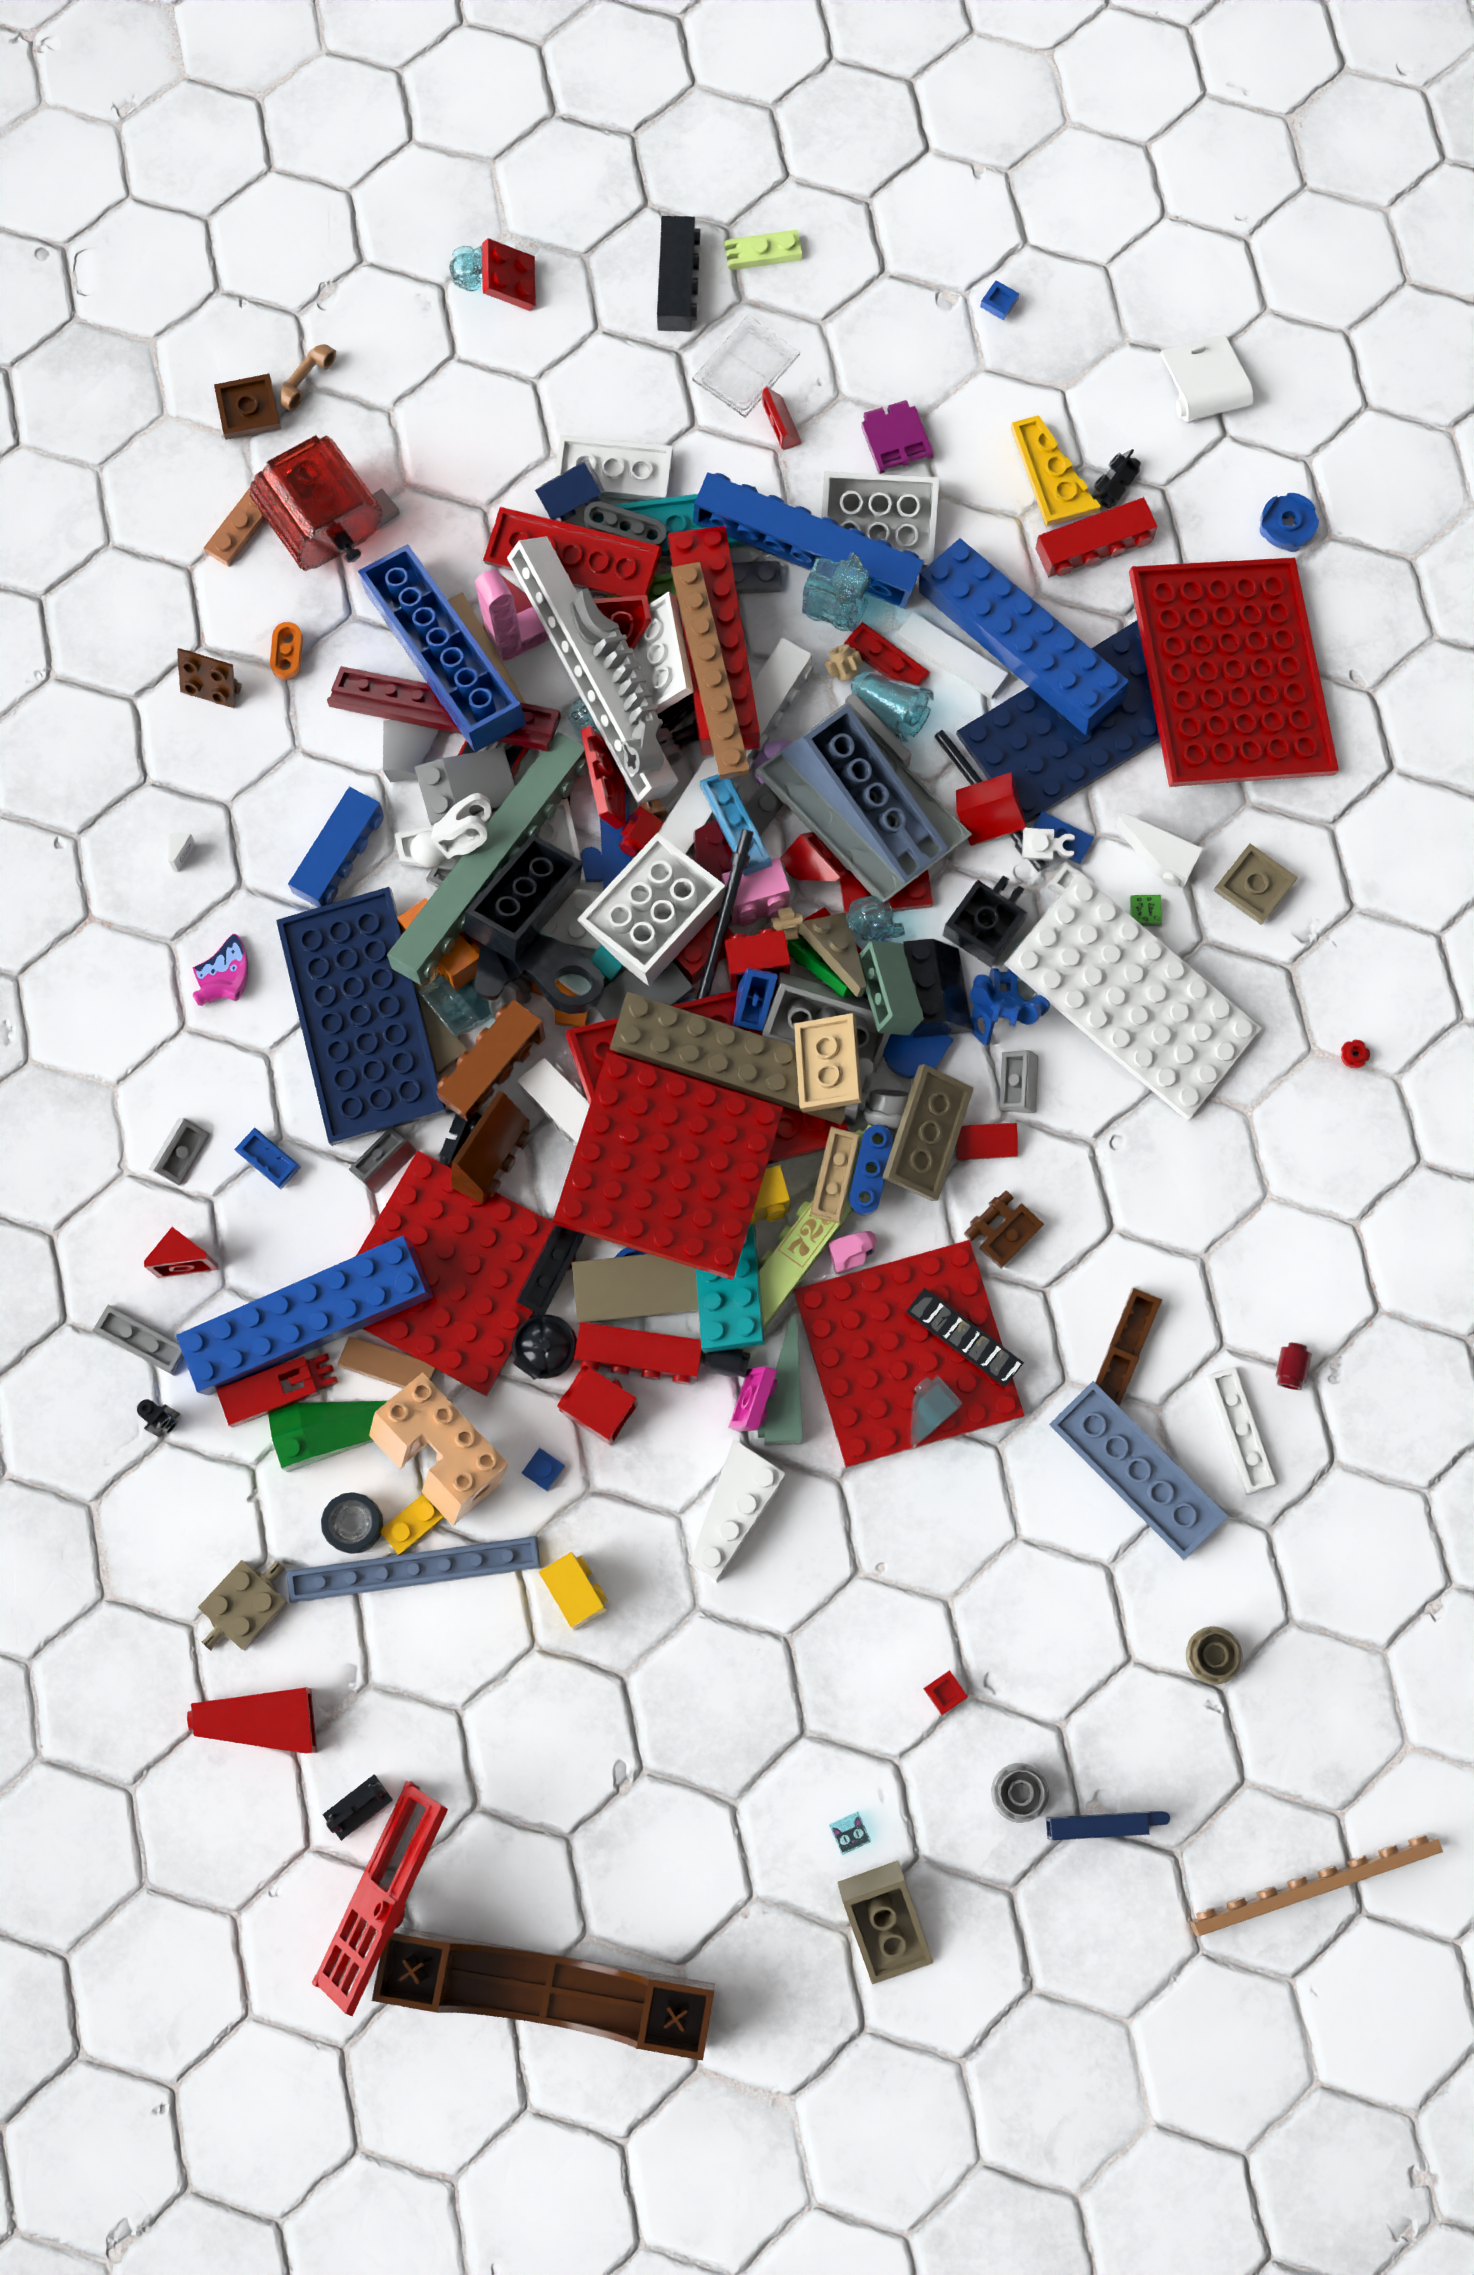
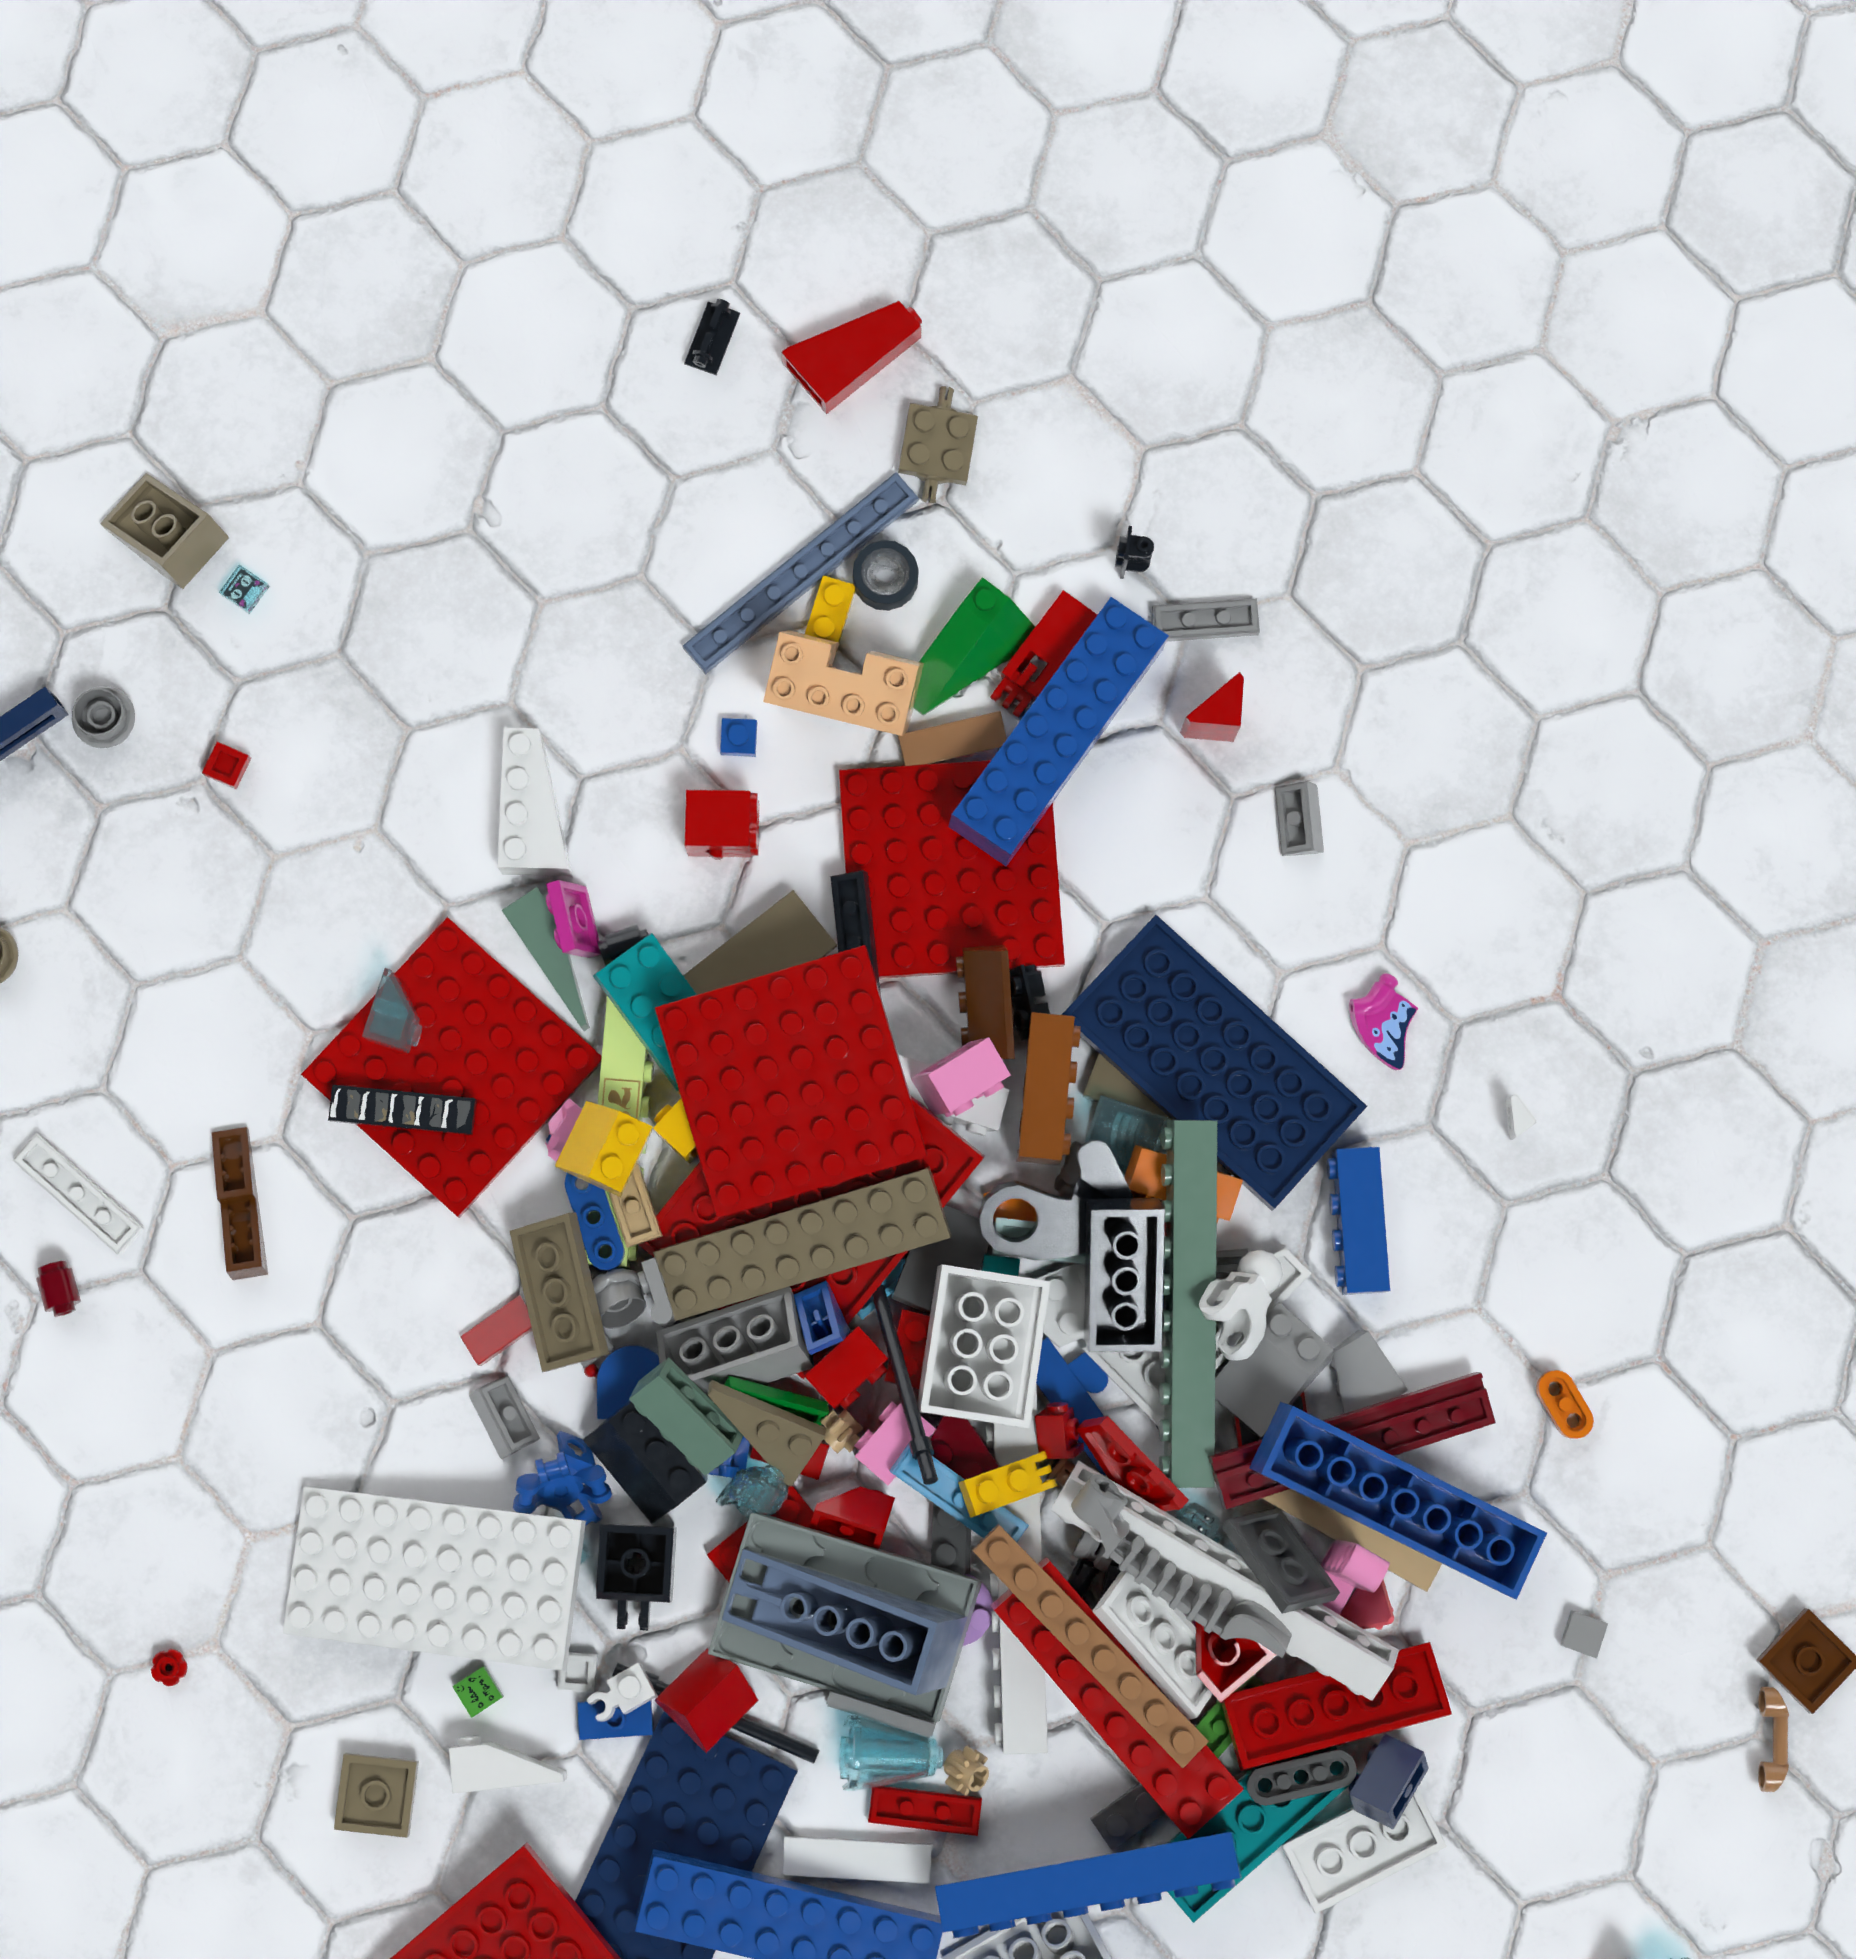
camera: 145 degrees right, 5 degrees up
reddish brown hinge [177,648,242,709] -> none
nougat plate [203,482,279,567] -> none
blue plate [234,1127,301,1190] -> none
clear red piece [249,435,383,571] -> none
red door [312,1780,448,2017] -> none
flat silver slope [349,1128,417,1193] -> none
reddish brown arch [372,1927,715,2061] -> none
black piece [512,1314,577,1380] -> none
yellow brick [539,1552,609,1630] -> none
red brick [574,1322,702,1385] -> none
tan plate [794,1013,862,1113] -> none
clear light blue brick [802,552,871,632] -> none
reddish brown plate [964,1190,1044,1269] -> none
sand blue plate [1049,1381,1229,1560] -> none
none -> yellow slope [555,1101,653,1198]
none -> bright pink brick [911,1037,1011,1117]
none -> yellow hinge [958,1451,1057,1518]
none -> dark grey tile [1222,1508,1340,1614]

